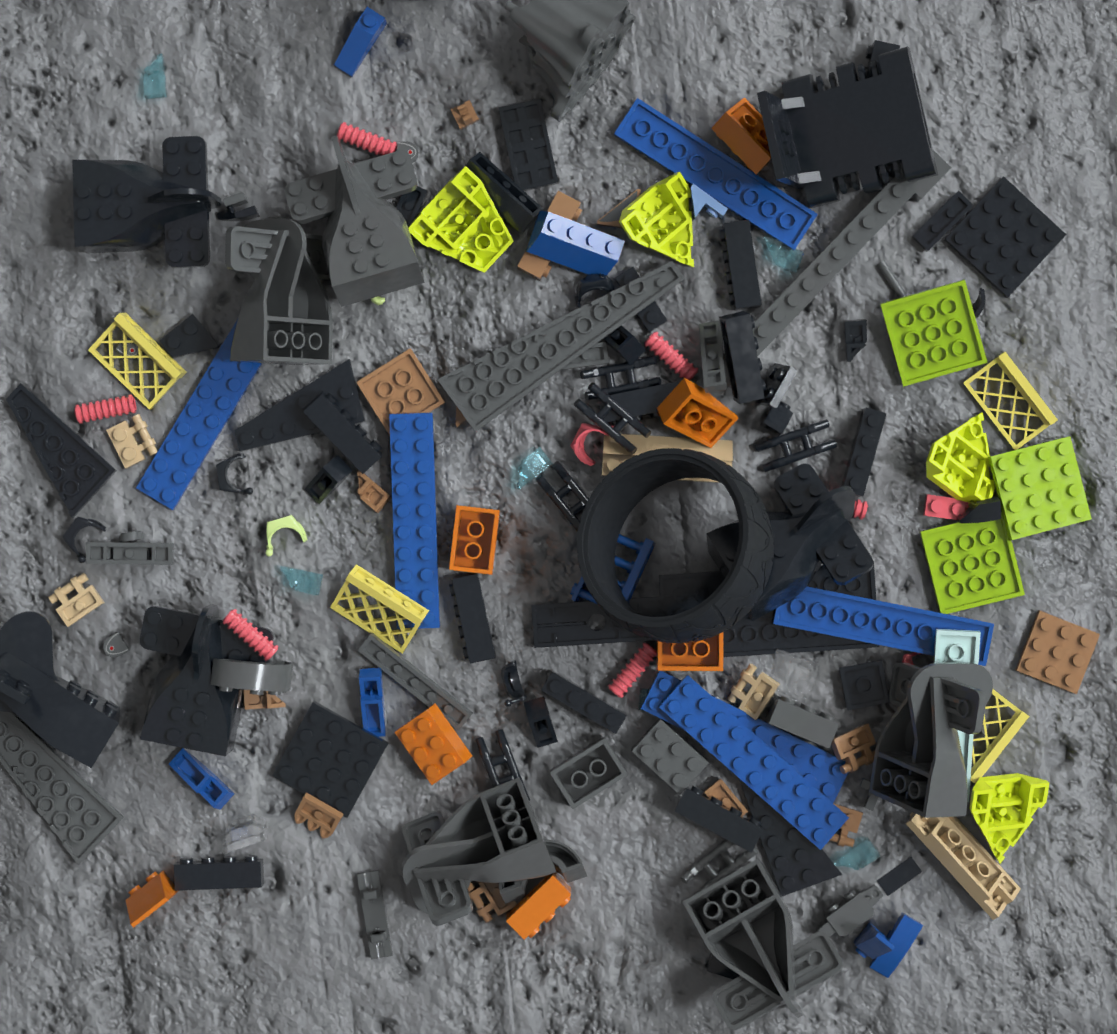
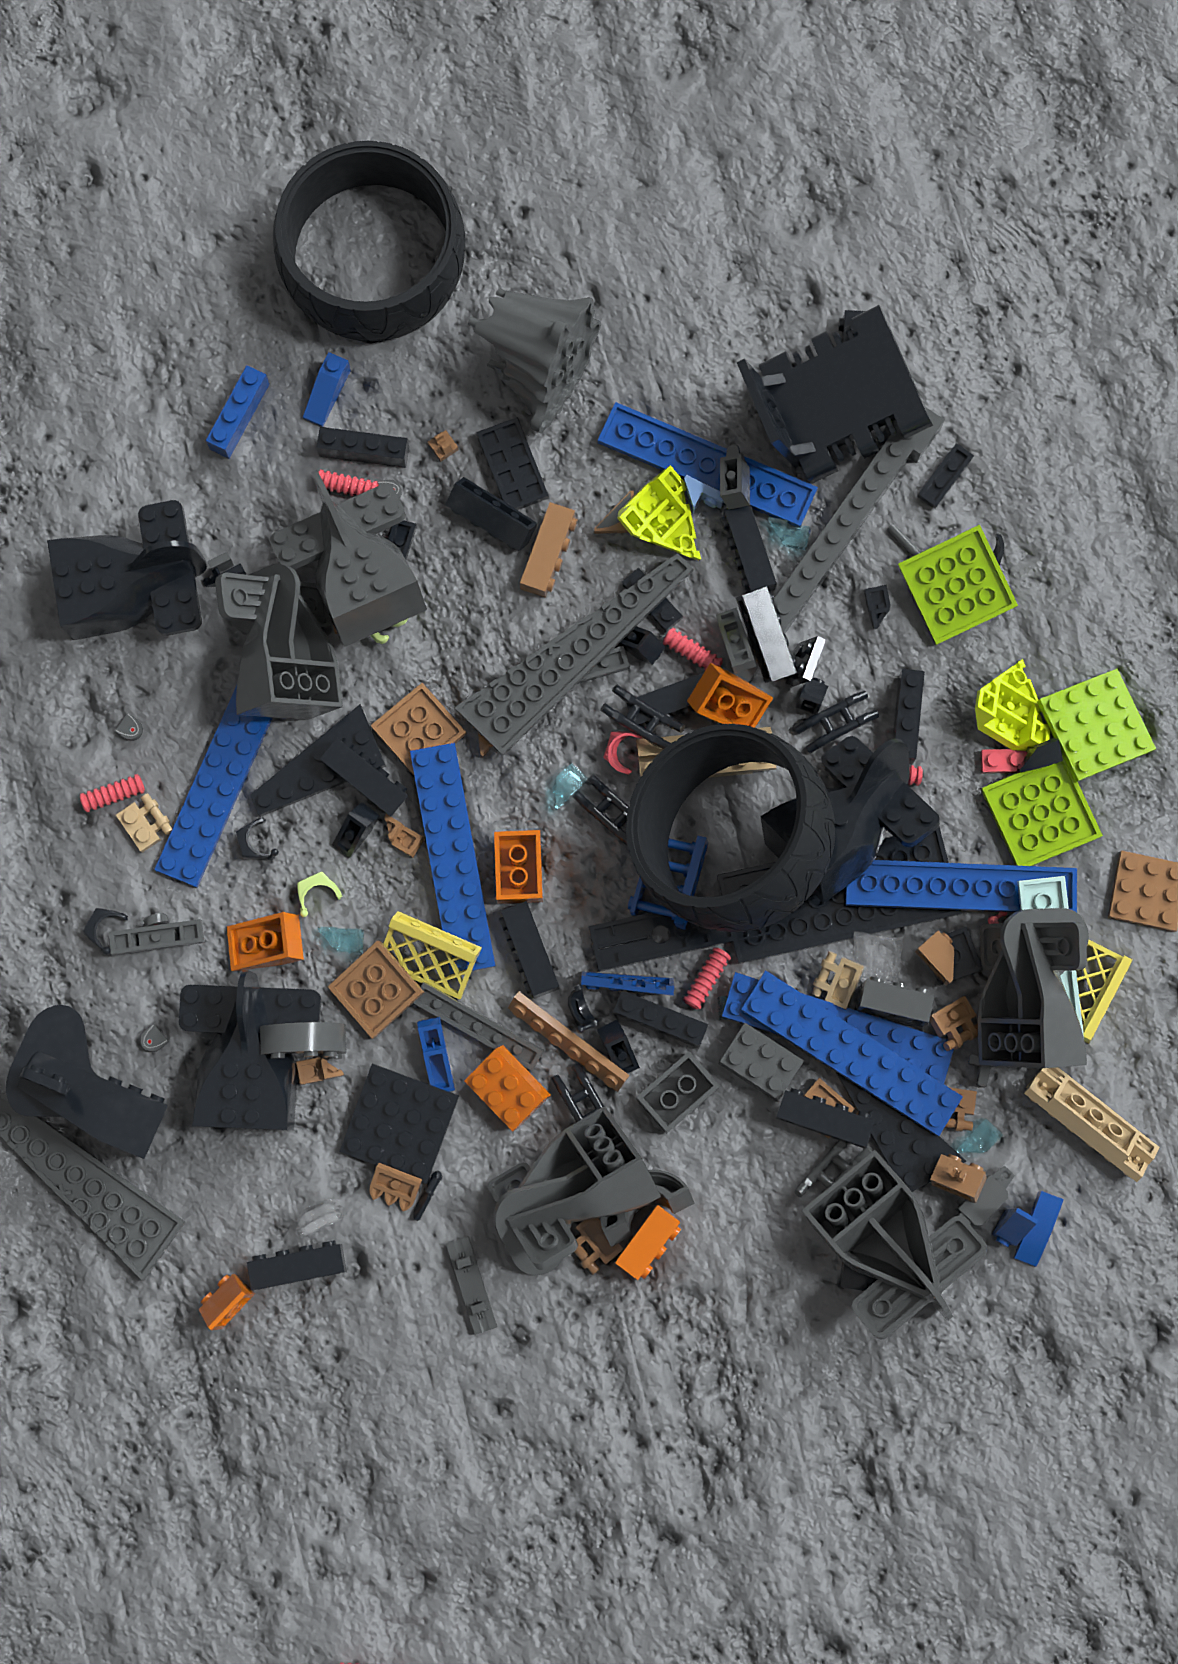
camera: 10 degrees left, 10 degrees down
black wing [6,383,117,518] -> none
tan plate [48,573,105,627] -> none
light yellow fence [88,313,187,410] -> none
clear light blue slope [143,54,167,99] -> none
black wing [160,314,220,358] -> none
blue slope [169,748,235,810] -> none
coral piece [222,609,279,661] -> none
neon yellow wedge [408,166,514,273] -> none
blue slope [526,211,625,275] -> none
black helmet [575,273,615,309] -> none
black piece [580,356,661,400] -> none
orange brick [657,632,723,671] -> none
orange slope [711,98,772,174] -> none
black sticker [877,857,922,896] -> none
black plate [944,176,1067,298] -> none
light yellow fence [963,351,1058,450] -> none
neon yellow wedge [969,773,1050,864] -> none
none -> blue brick [206,365,270,459]
none -> orange slope [227,912,304,971]
none -> black brick [316,427,409,468]
none -> medium nougat plate [328,941,424,1039]
none -> black piece [413,1171,443,1221]
none -> medium nougat plate [508,992,630,1092]
none -> blue wing [581,971,674,996]
none -> dark grey hinge [720,444,750,509]
none -> medium nougat slope [915,930,954,986]
none -> medium nougat brick [930,1154,987,1203]

